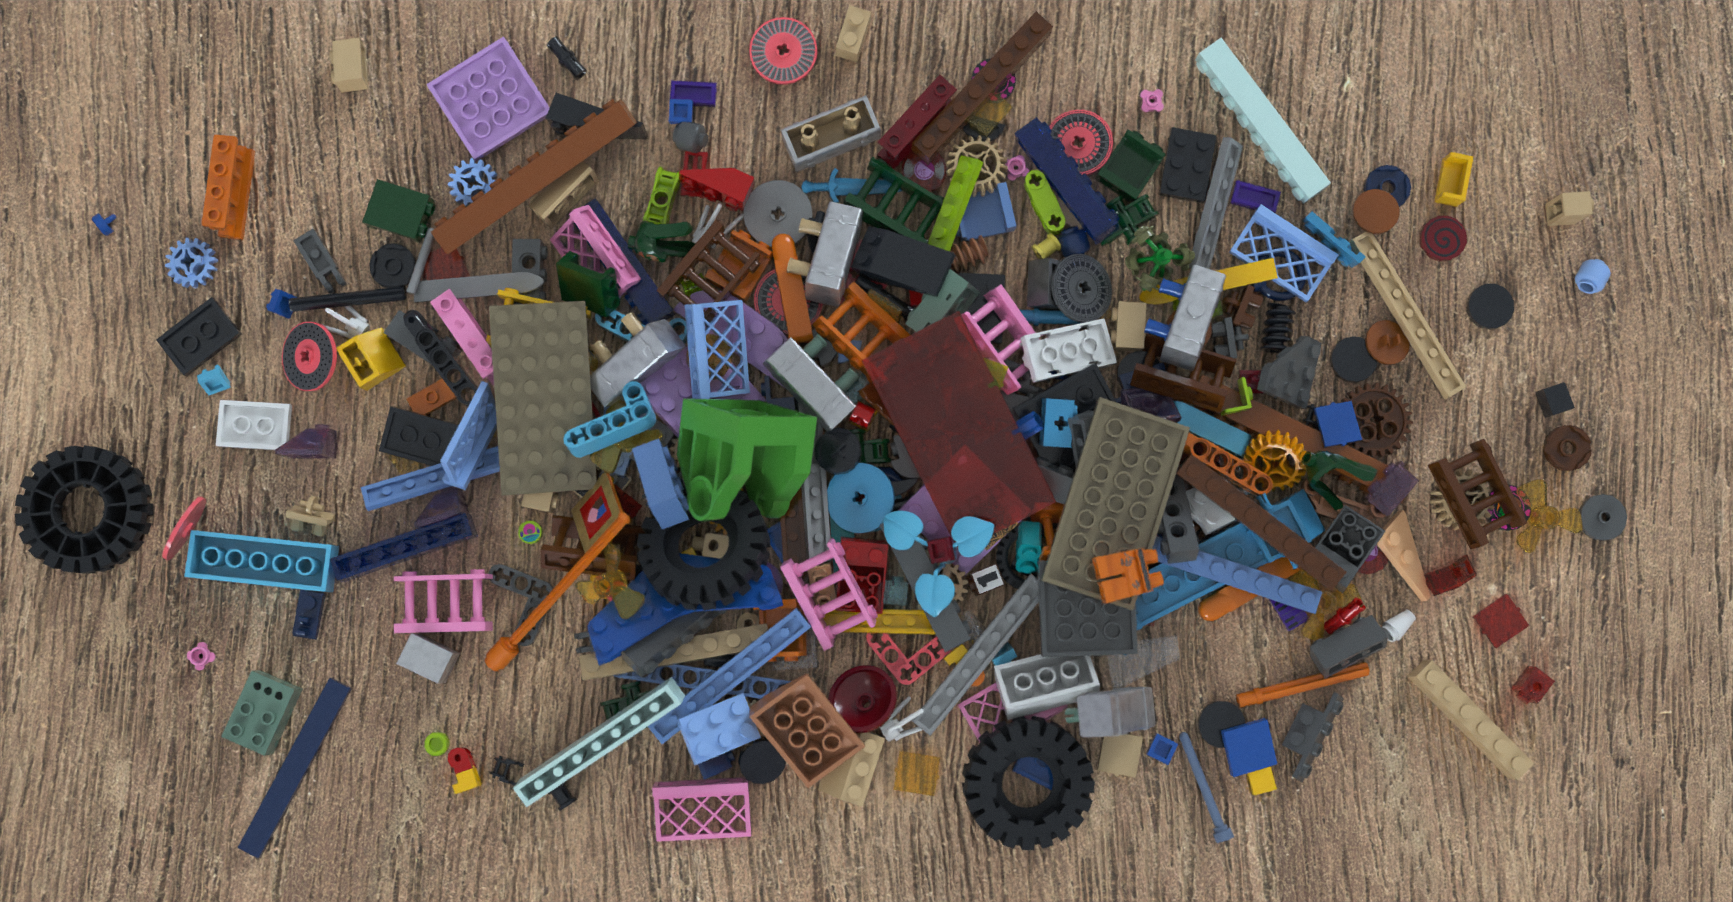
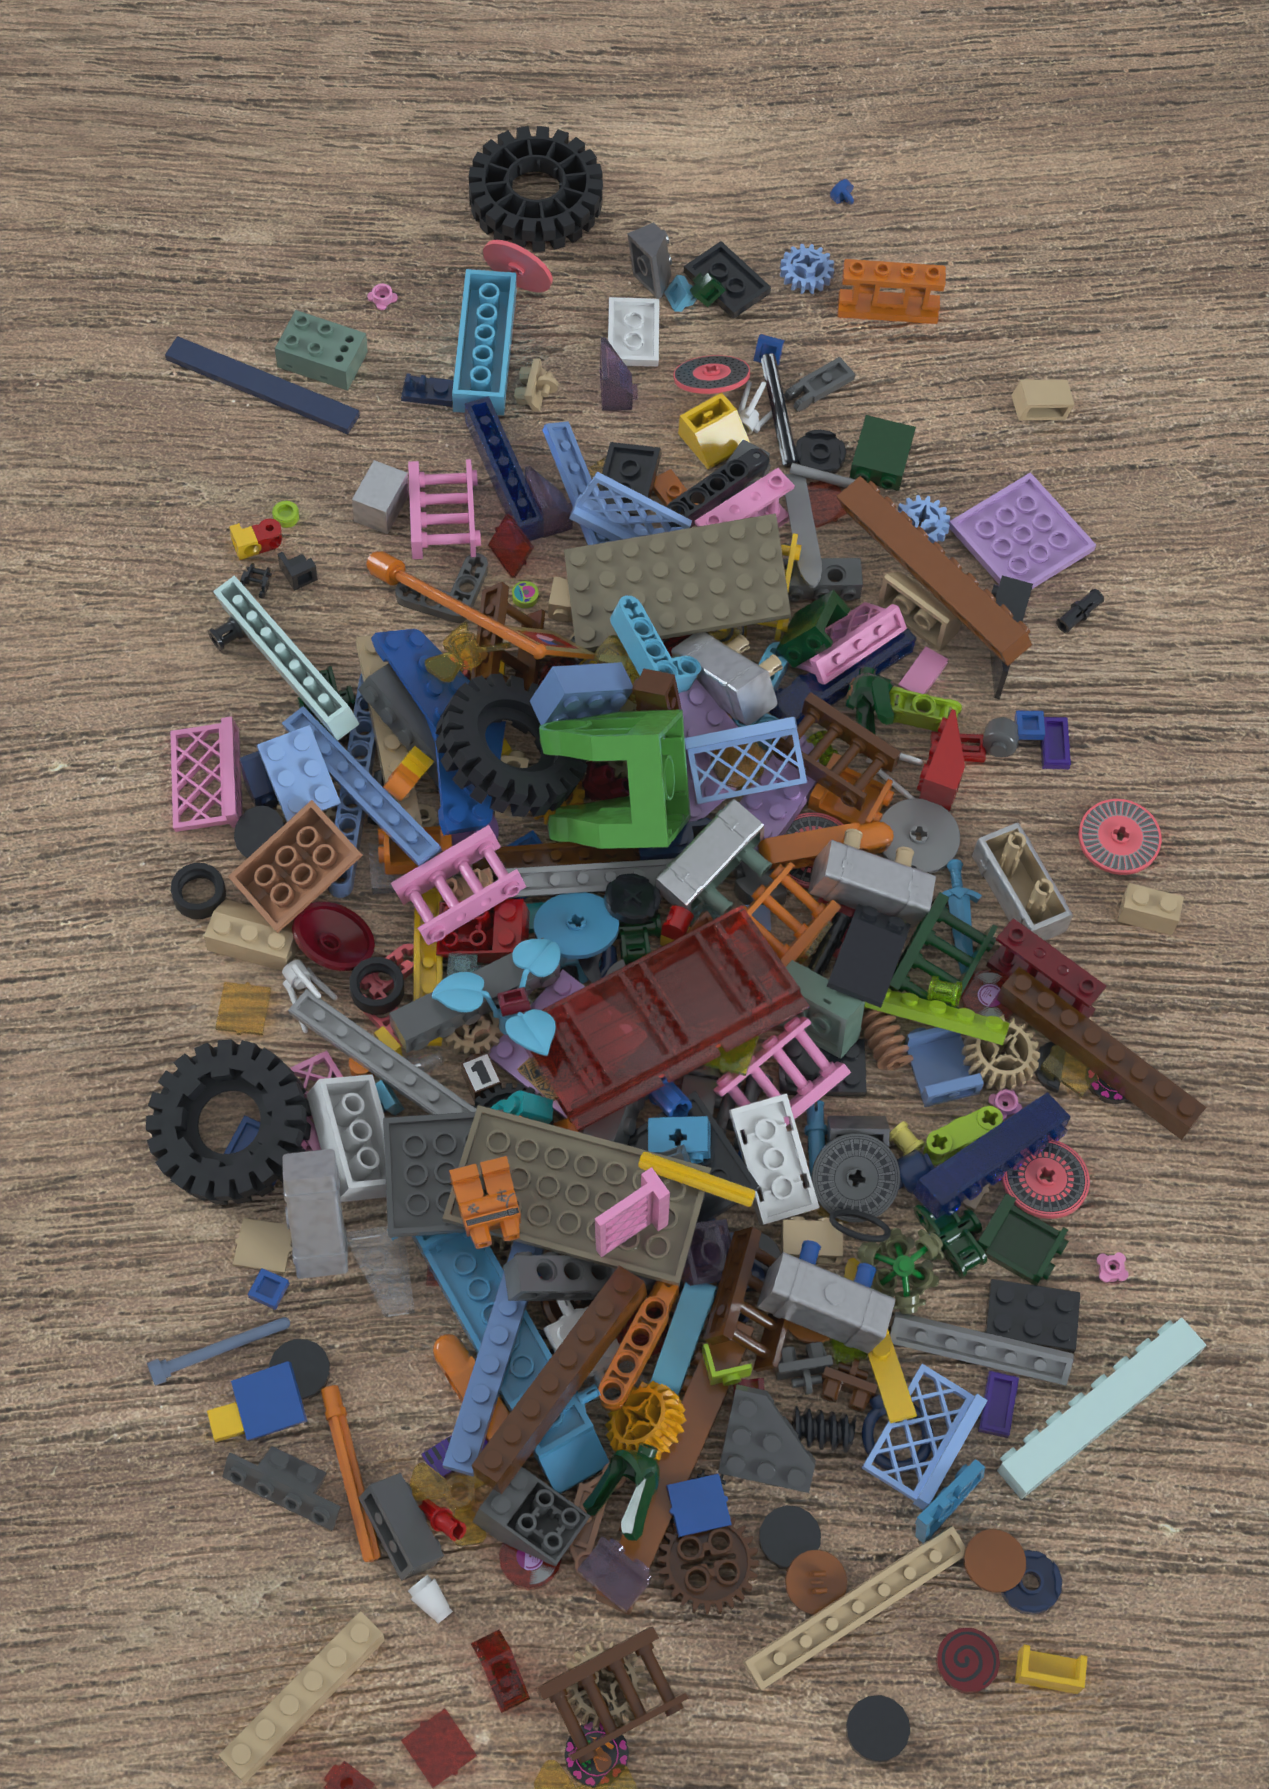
camera: 85 degrees right, 20 degrees down
light nougat wing [1377,510,1431,602] -> none
none -> black tyre [170,863,226,919]
none -> black panel [278,552,318,591]
none -> black tyre [350,957,404,1015]
none -> leg [383,746,434,802]
none -> clear red piece [488,514,534,578]
none -> bright pink fence [595,1167,670,1257]
none -> flat silver slope [627,222,672,299]
none -> reddish brown brick [632,668,682,711]
none -> yellow axle [638,1151,756,1207]
none -> dark green tile [690,273,726,307]
none -> black tyre [830,1209,891,1242]
none -> bright pink tile [898,646,949,694]
none -> clear neon green bush [927,976,963,1007]

